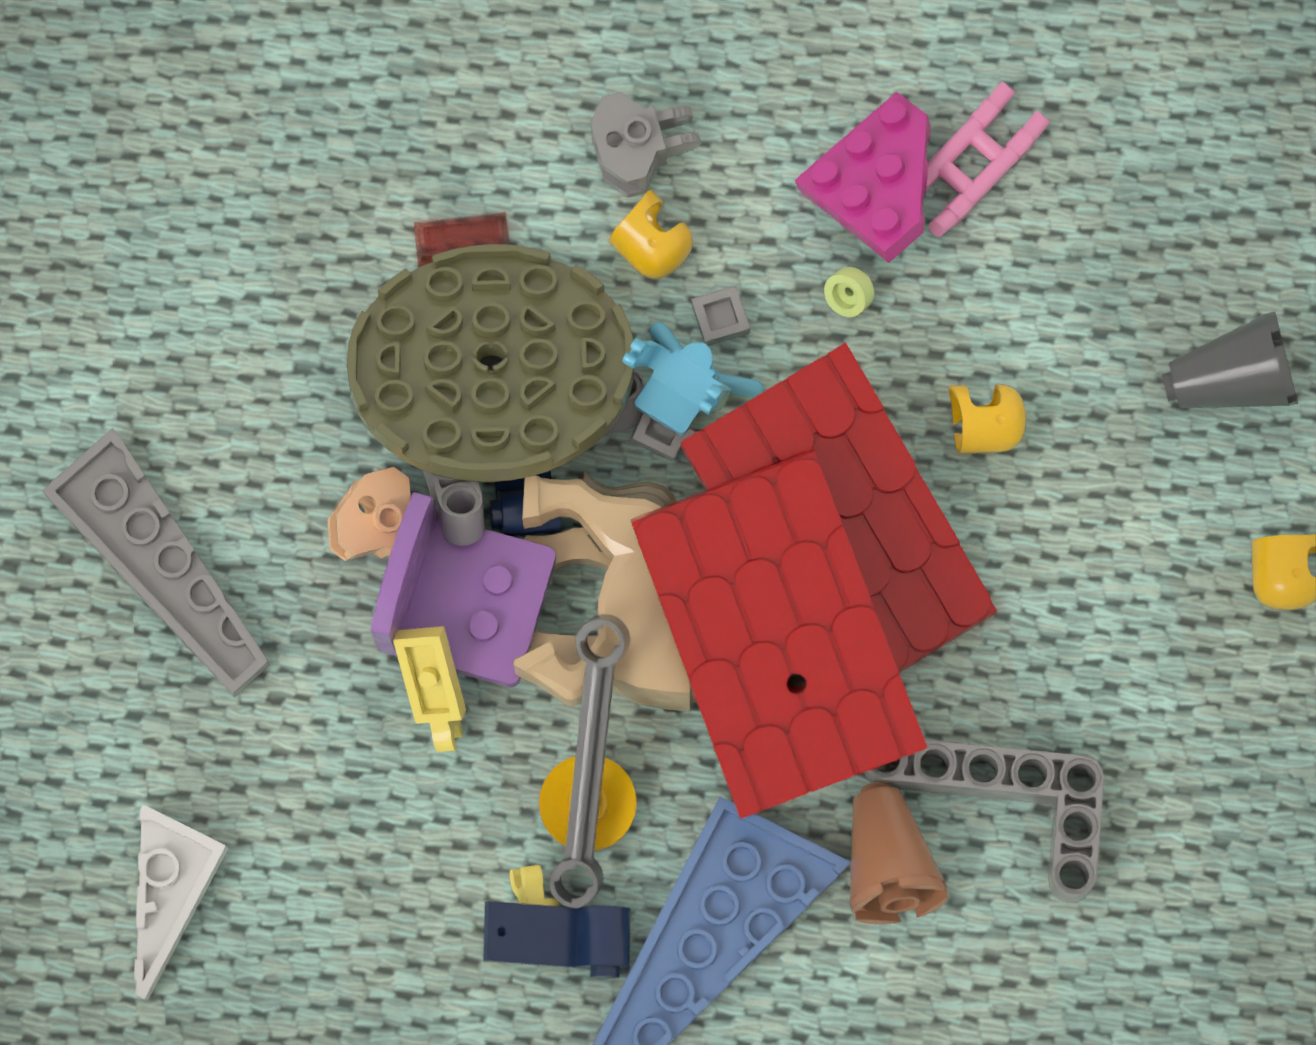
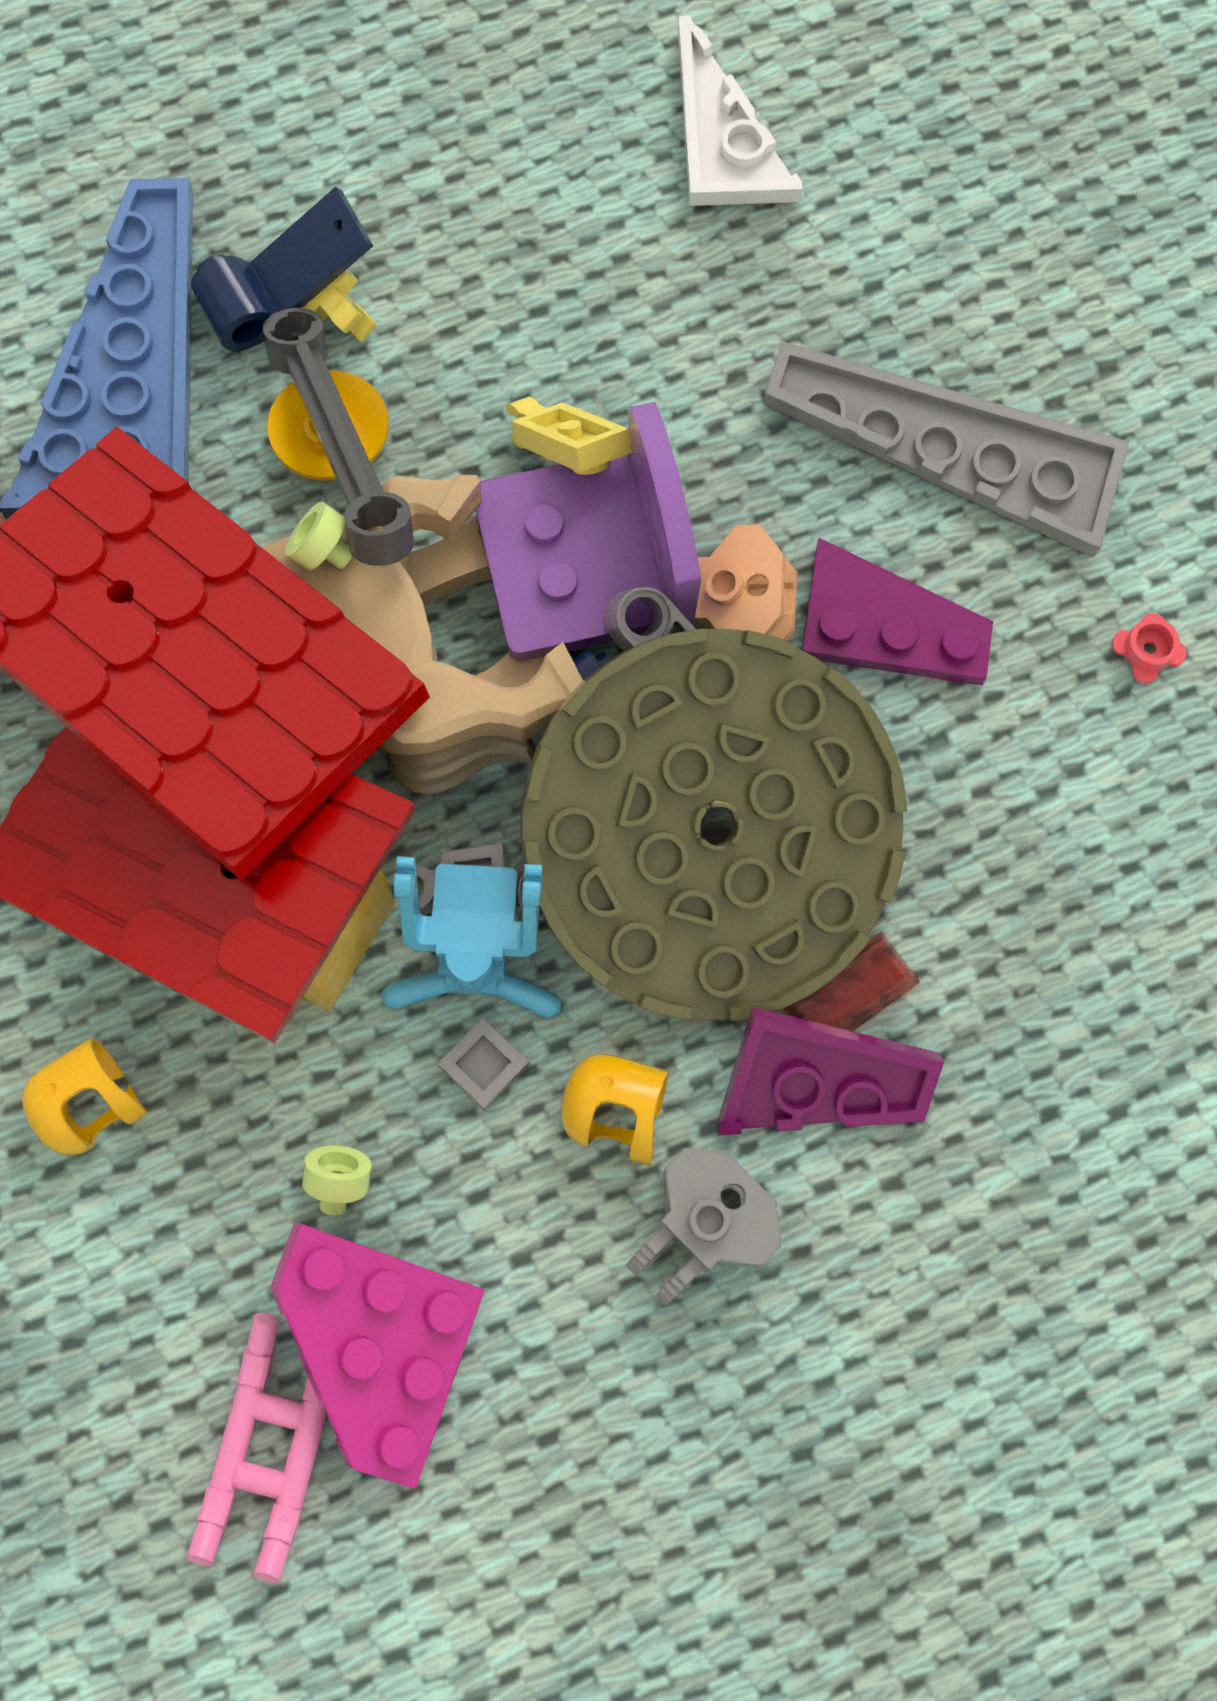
camera: 145 degrees right, 0 degrees up
none -> yellowish green tile [285,501,352,571]
none -> magenta wing [716,1007,944,1136]
none -> magenta wing [802,538,993,686]
none -> coral plate [1112,613,1186,684]

